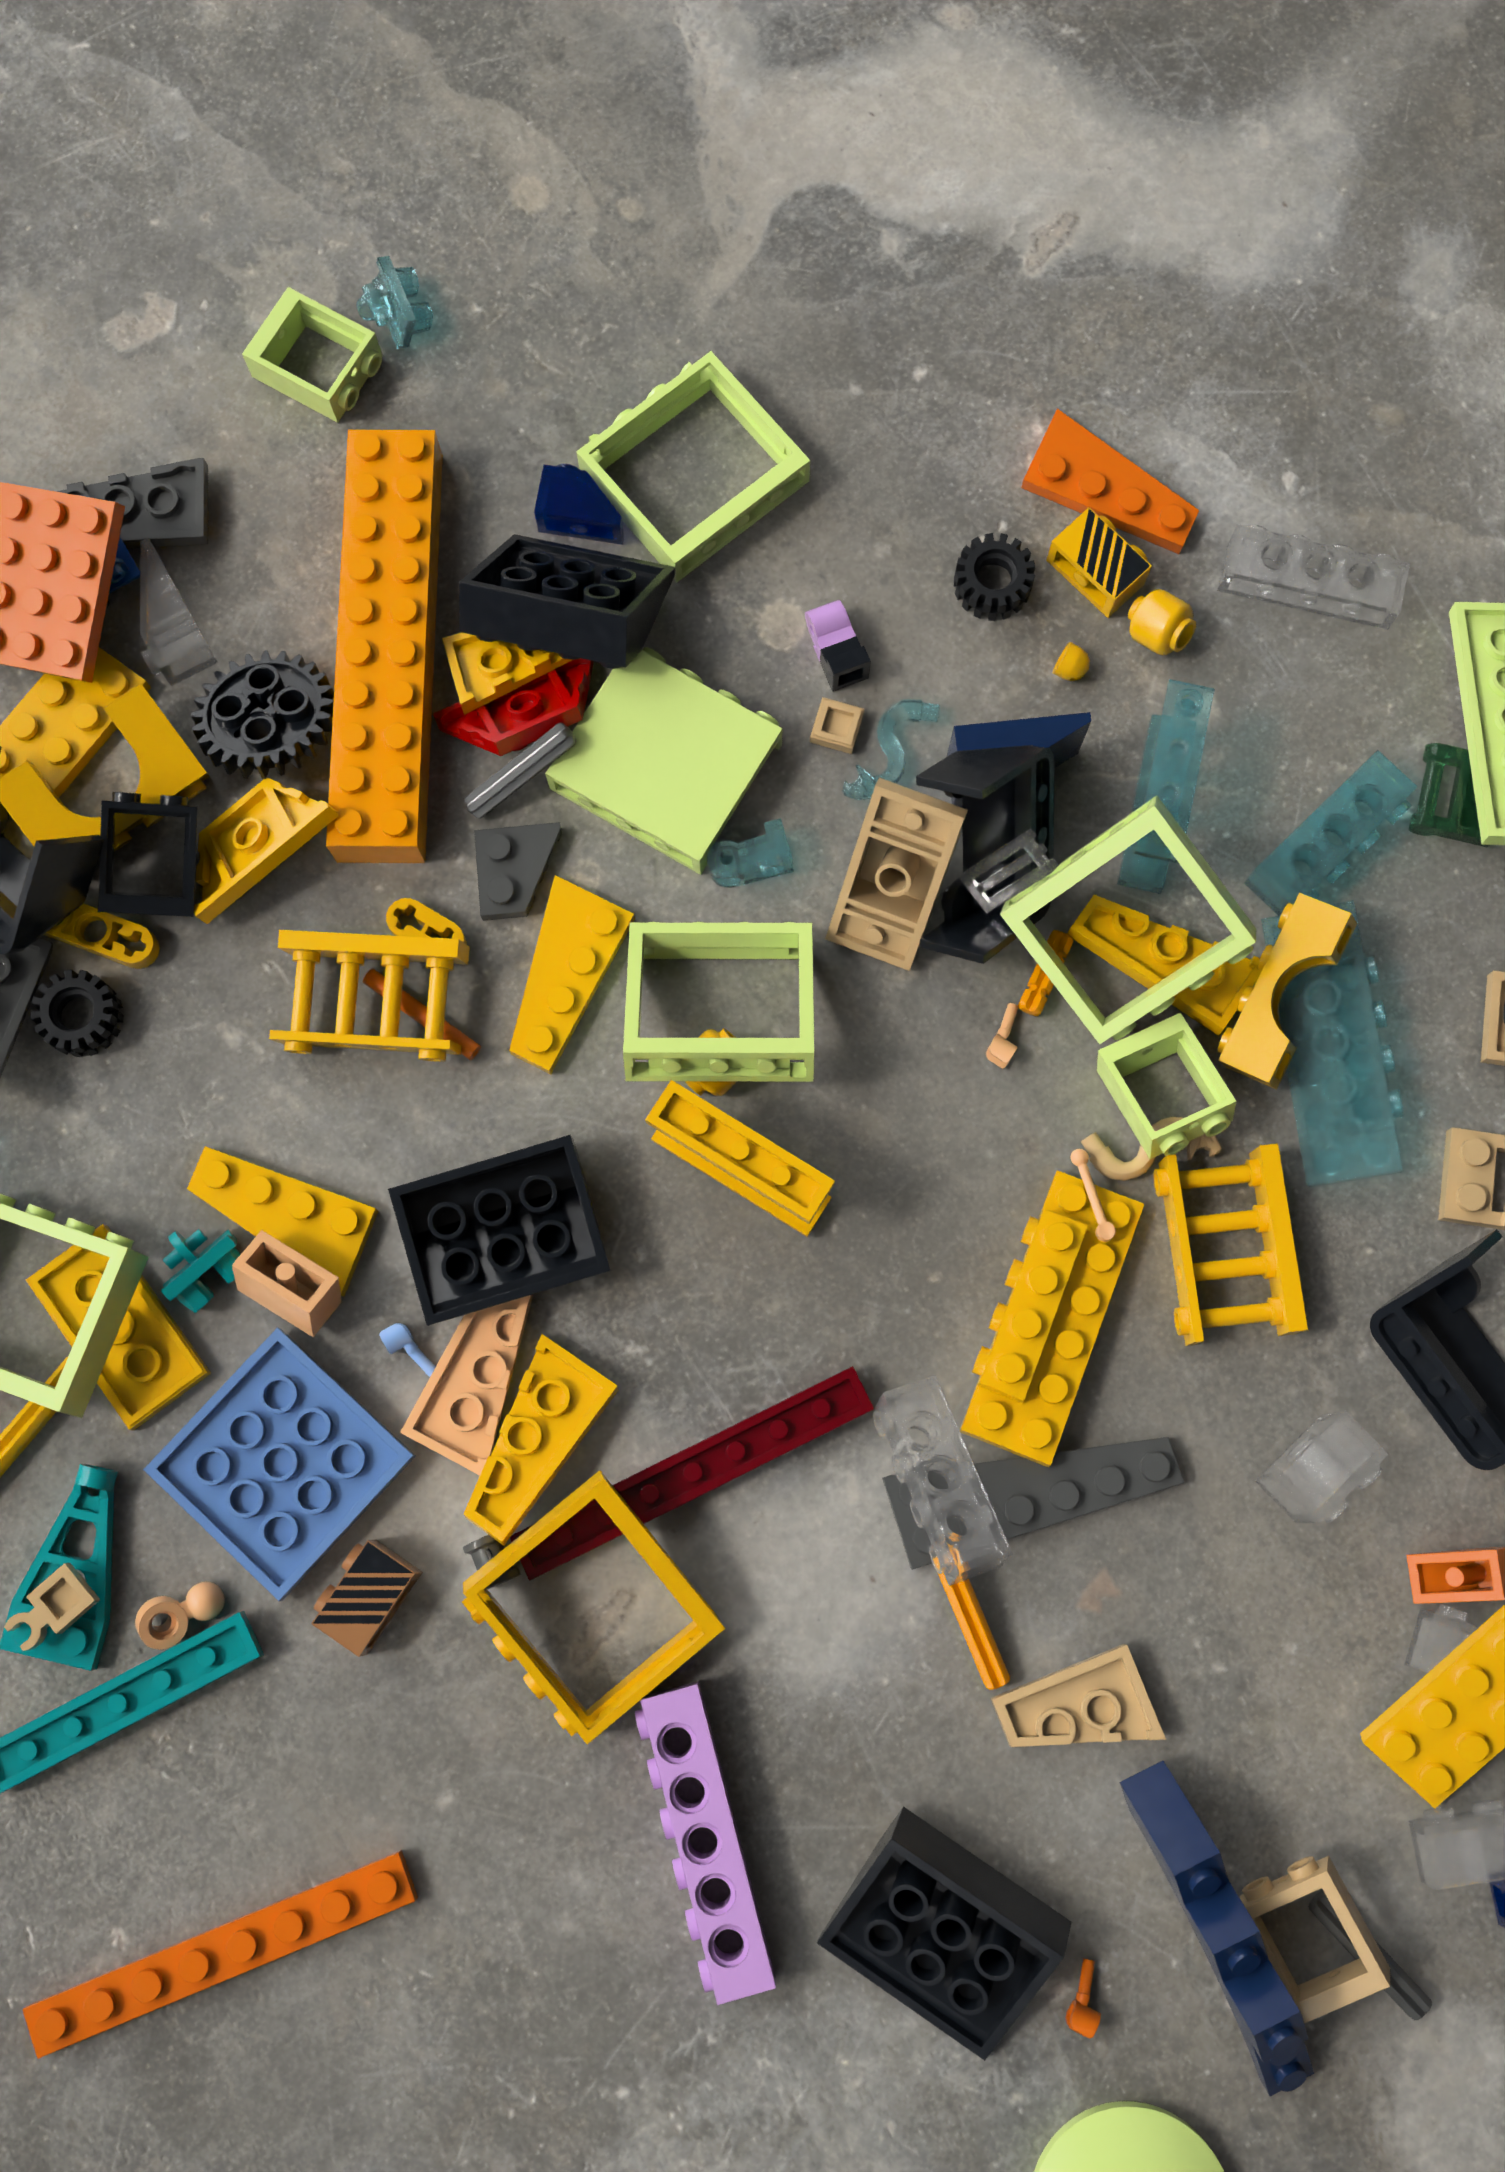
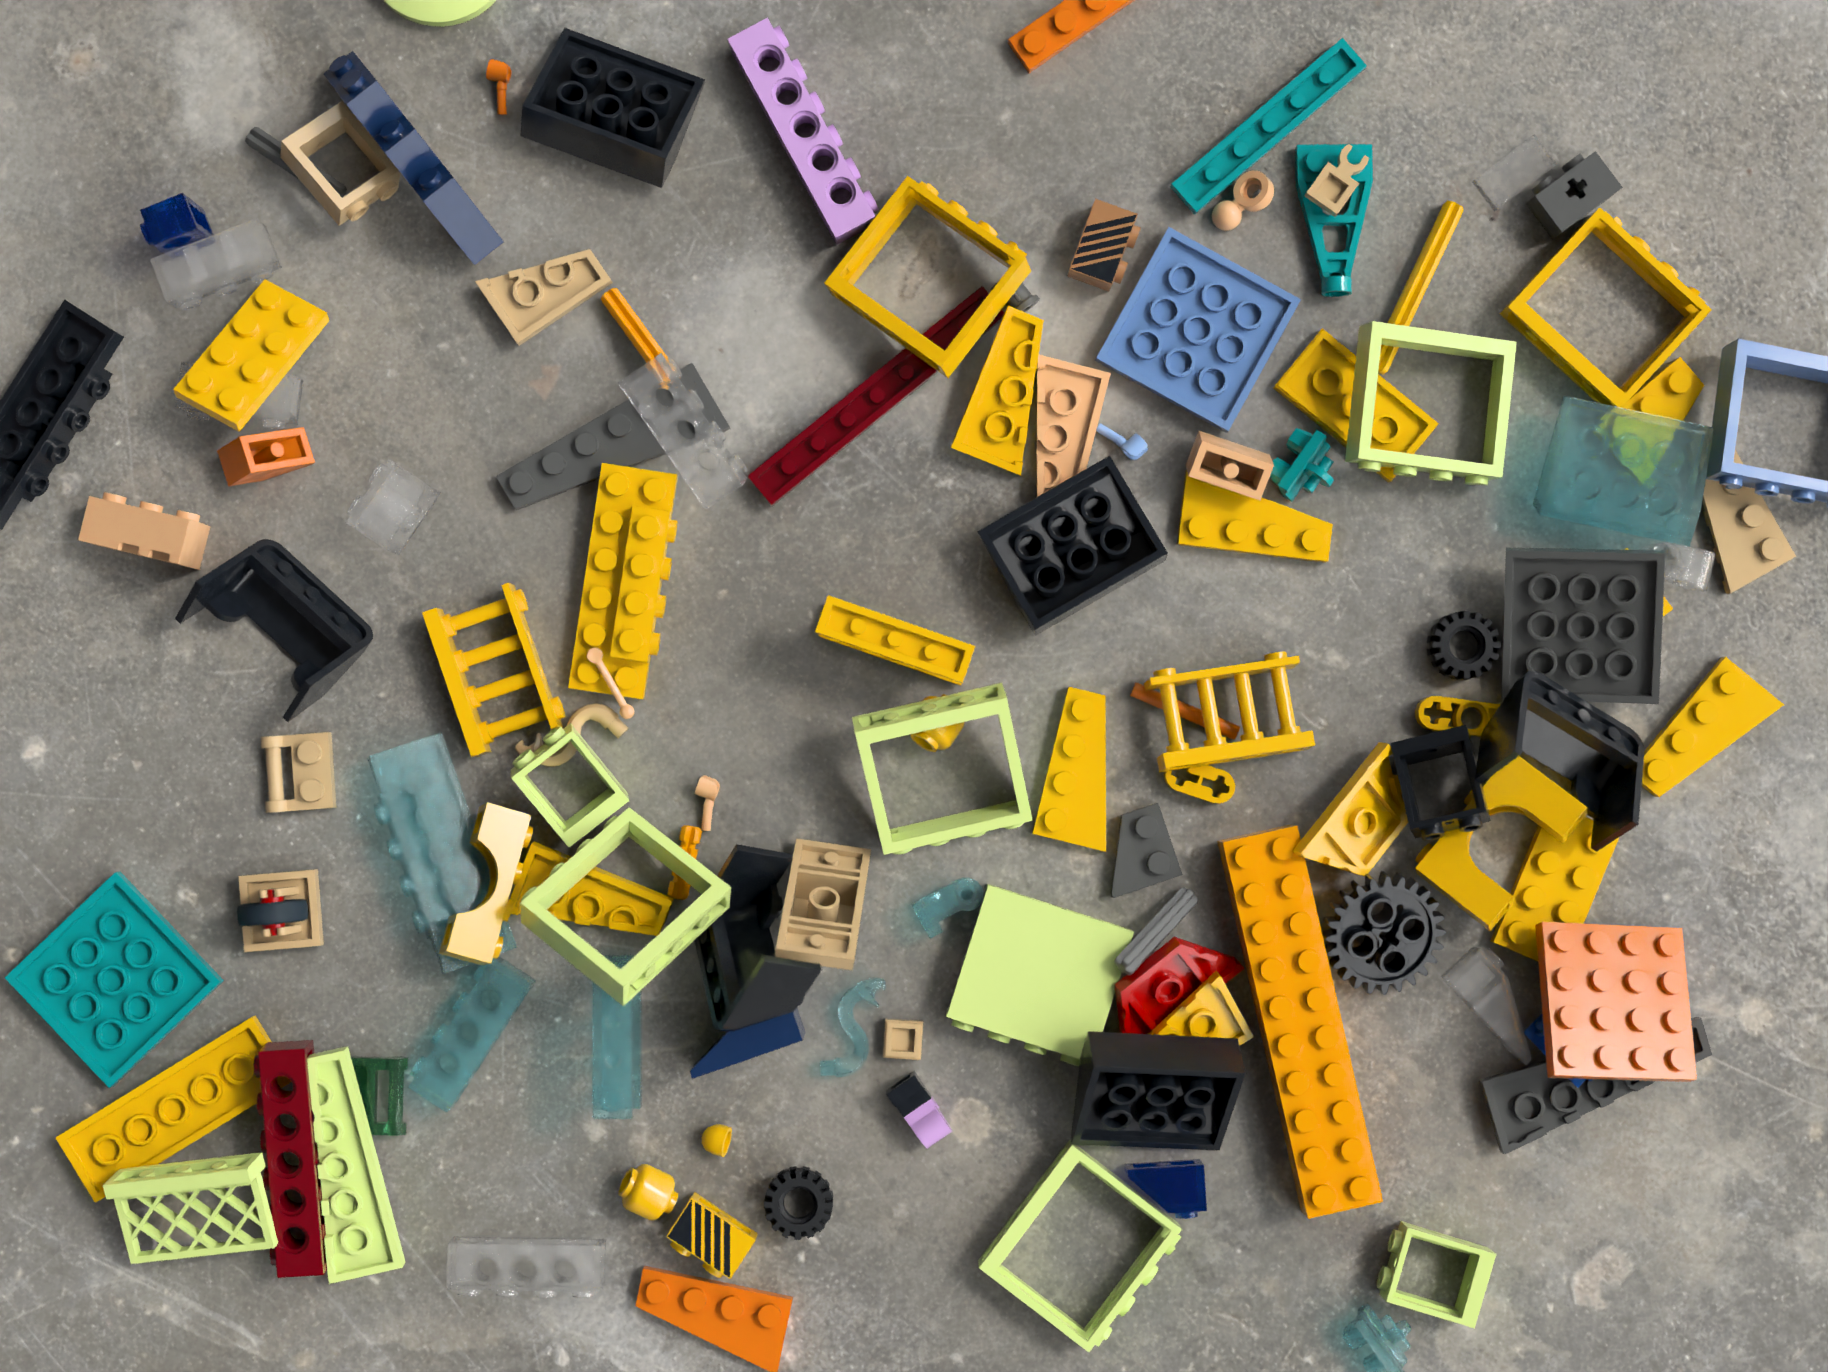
camera: 160 degrees right, 10 degrees up
clear tile [959,828,1059,913] -> none

